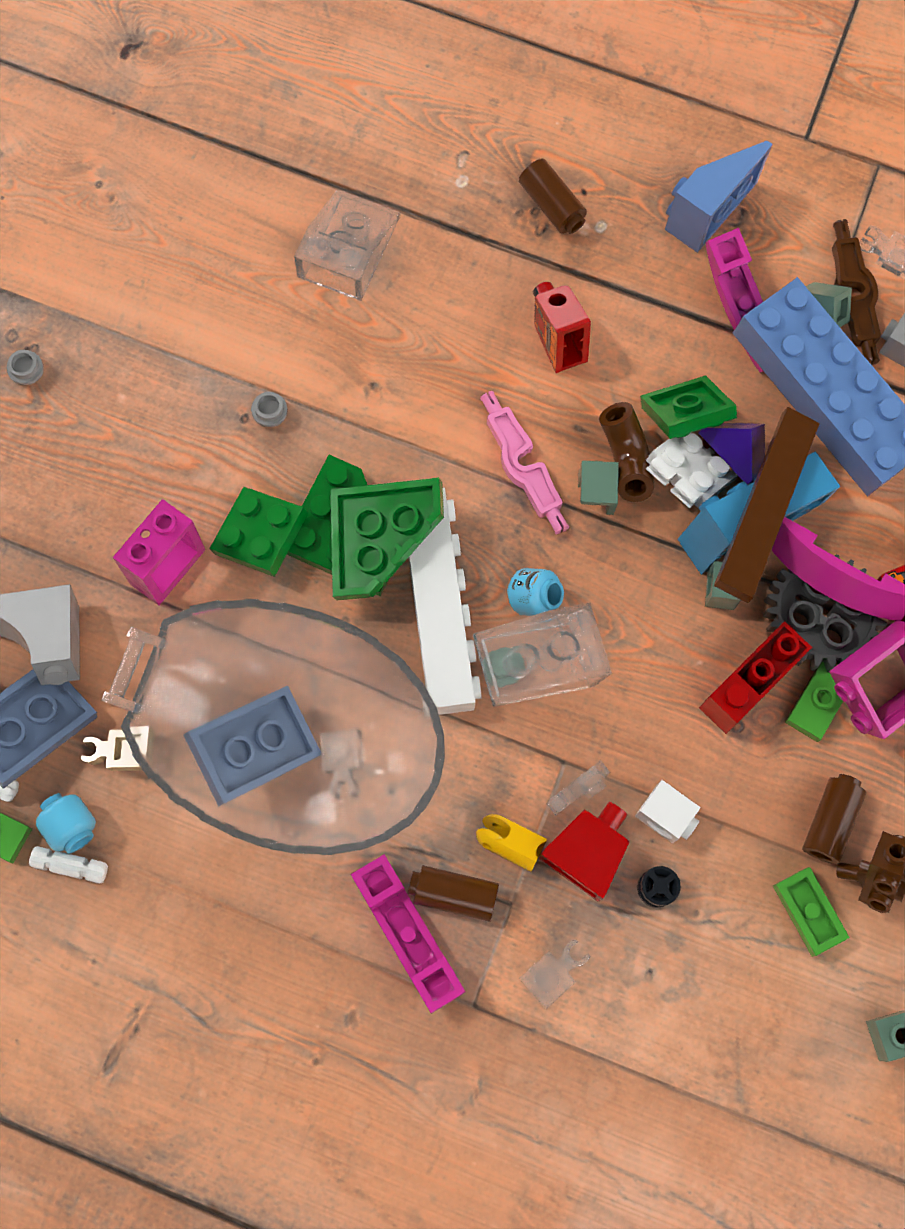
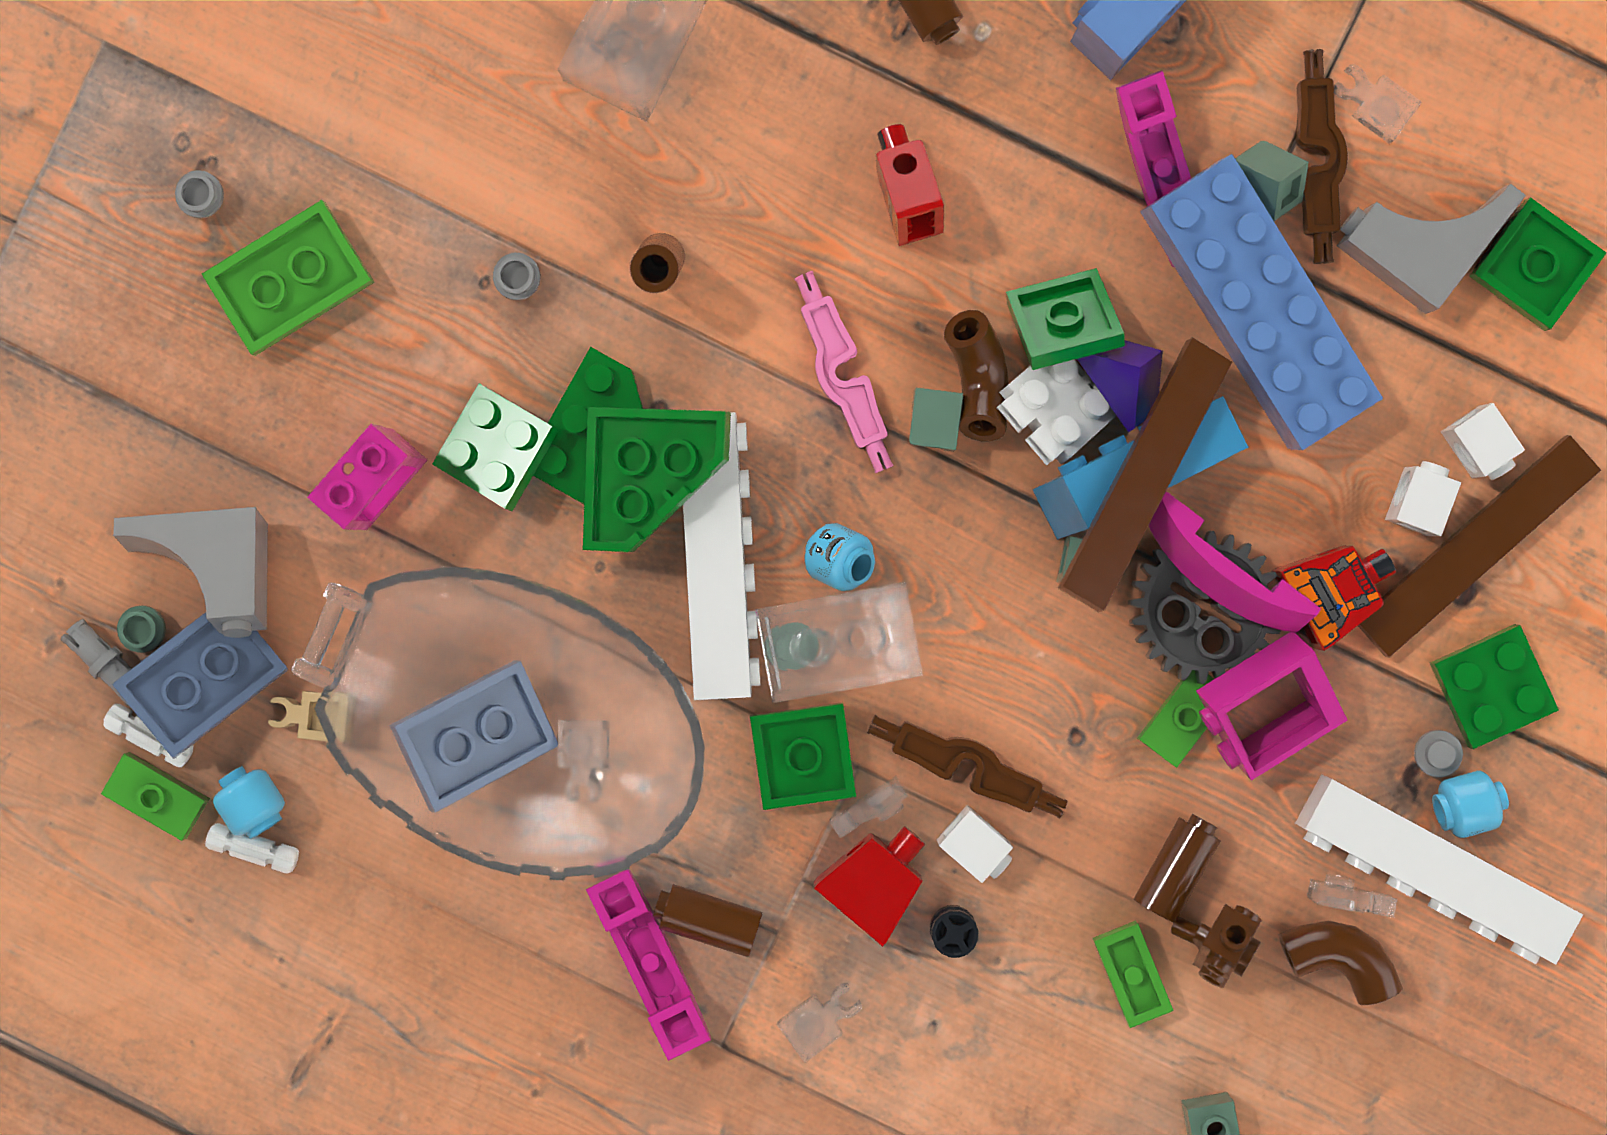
camera: 10 degrees right, 15 degrees up
yellow piece [476,814,547,872] -> none
red slope [699,621,812,734] -> none
none -> bright green plate [202,200,375,356]
none -> reddish brown brick [630,233,685,293]
none -> green plate [750,702,856,810]
none -> reddish brown piece [867,715,1067,819]

